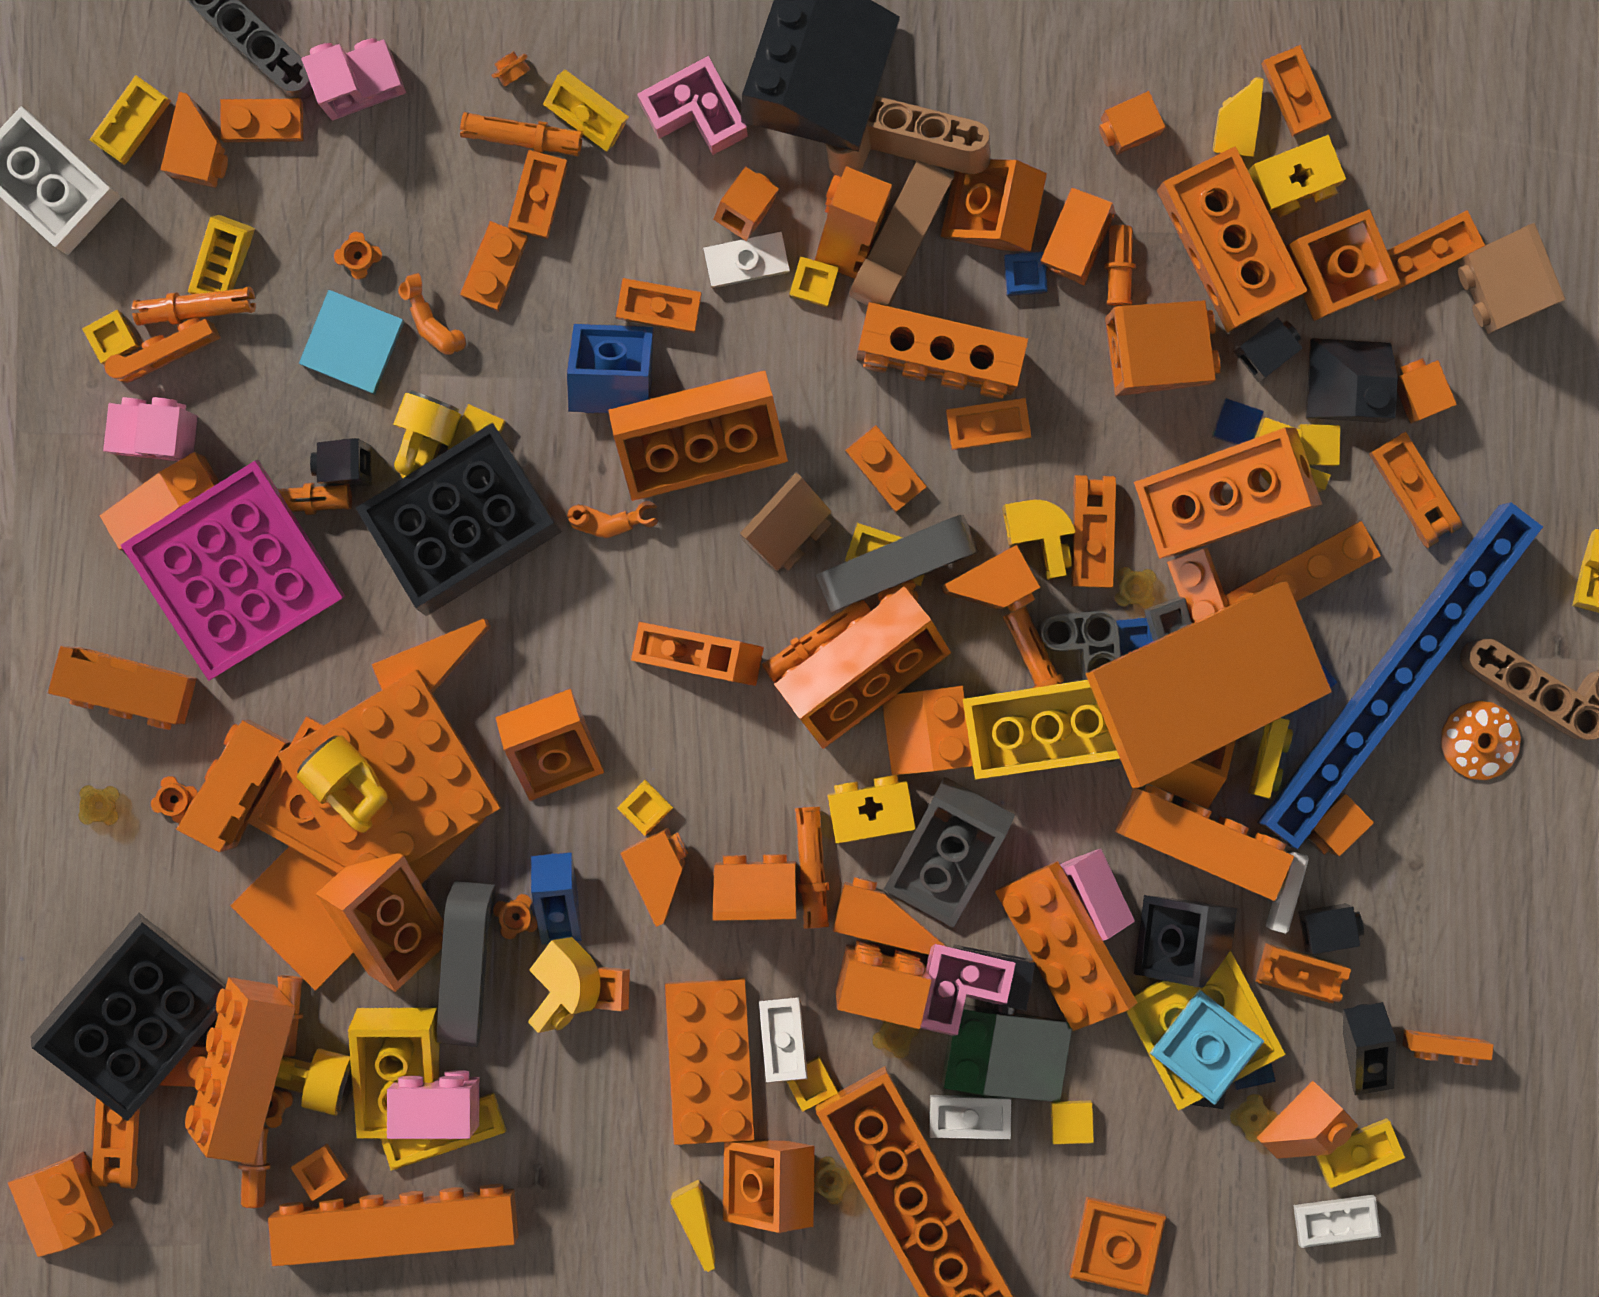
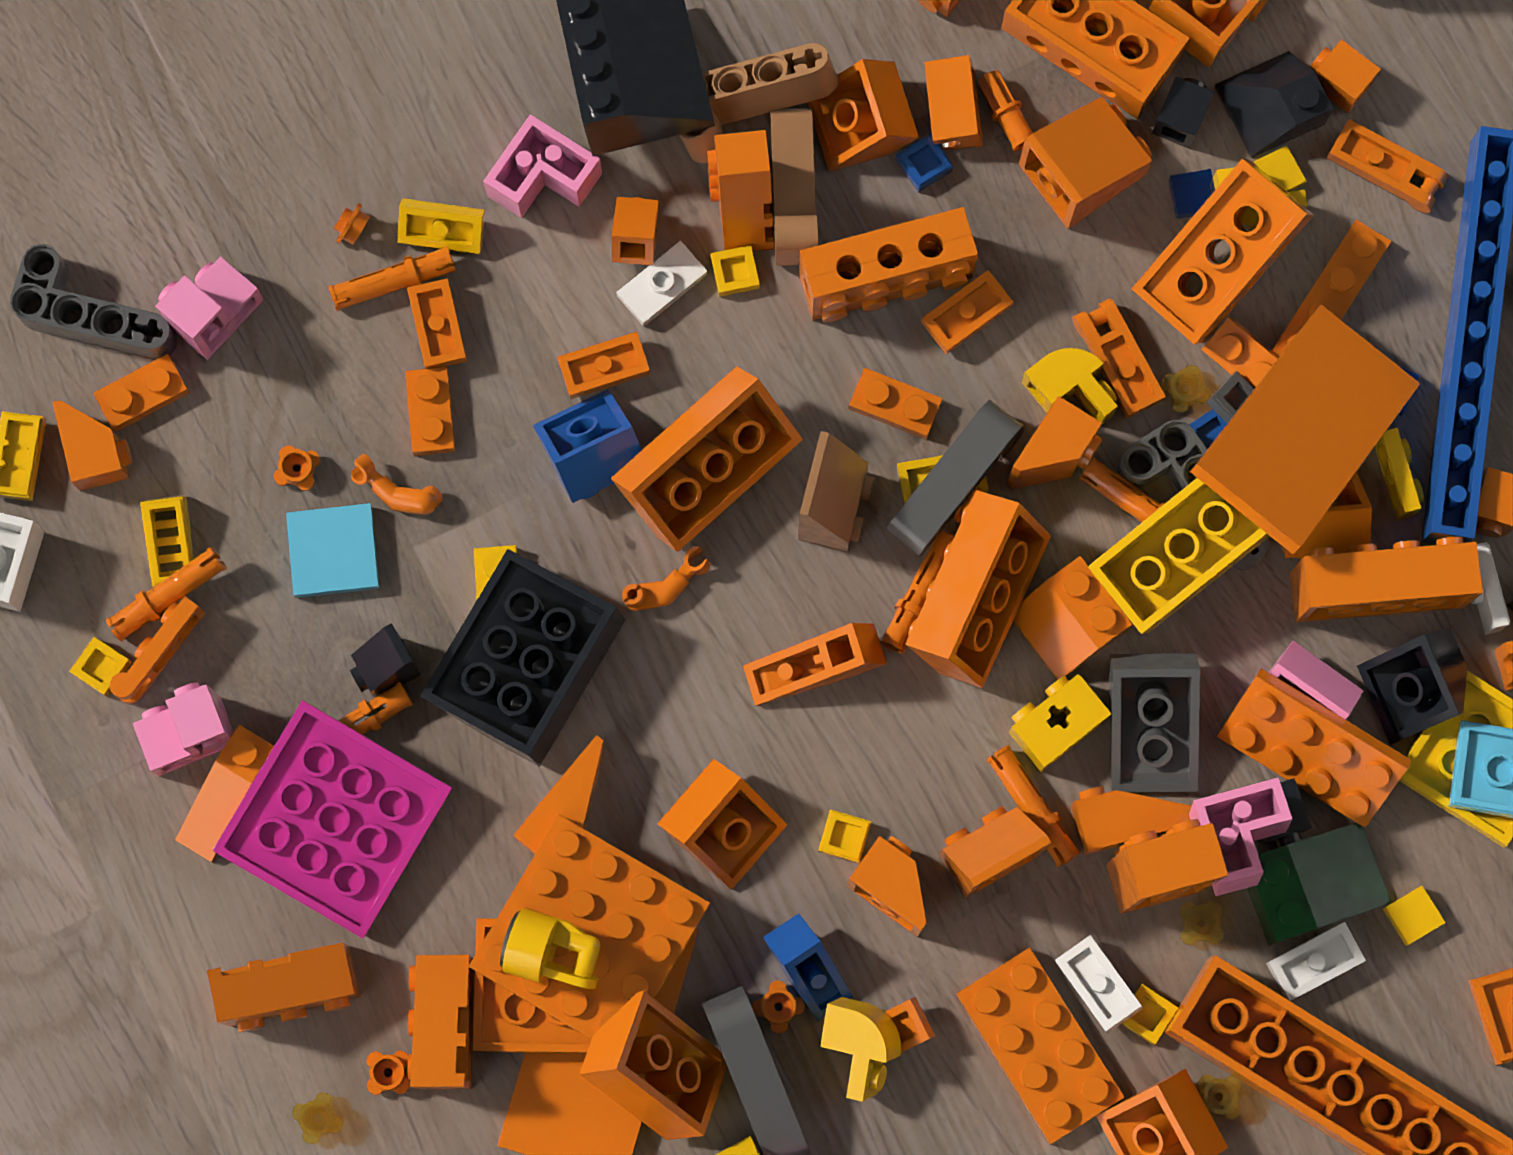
camera: 25 degrees left, 10 degrees down
yellow piece [393,390,462,478] -> none

